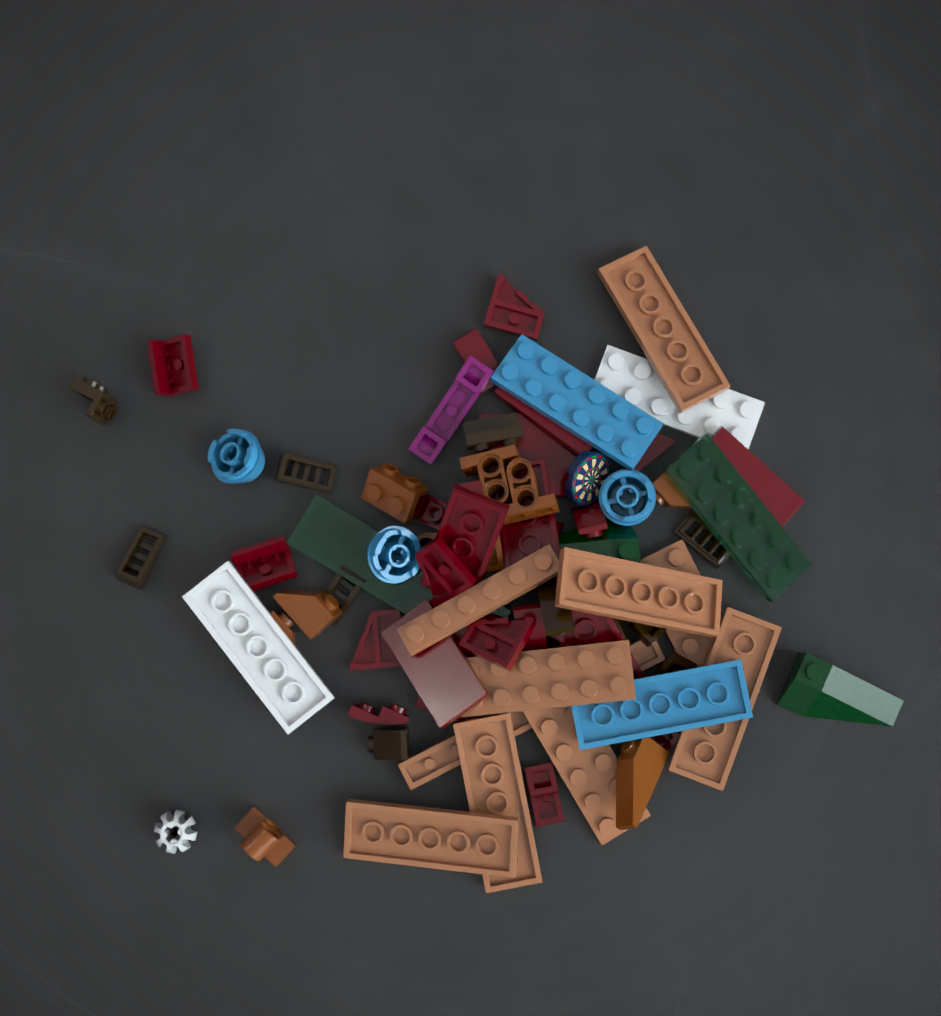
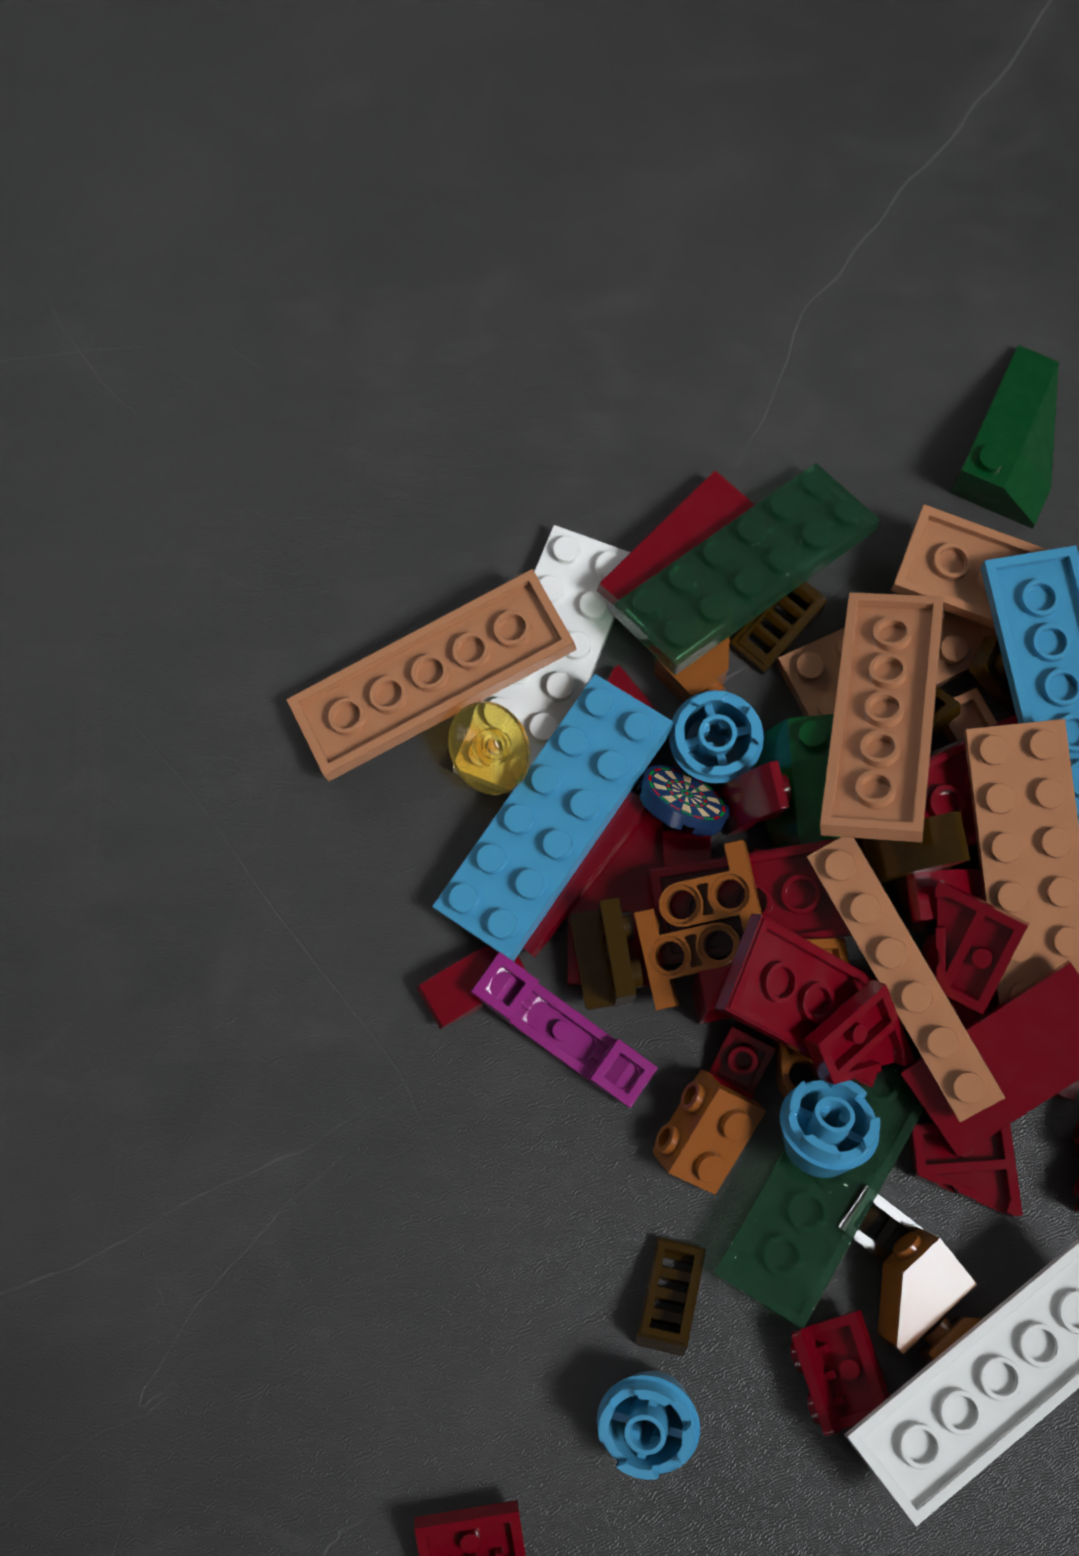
camera: 90 degrees left, 10 degrees down
dark red wing [484,273,545,341] -> none
none -> clear yellow dish [448,701,531,795]

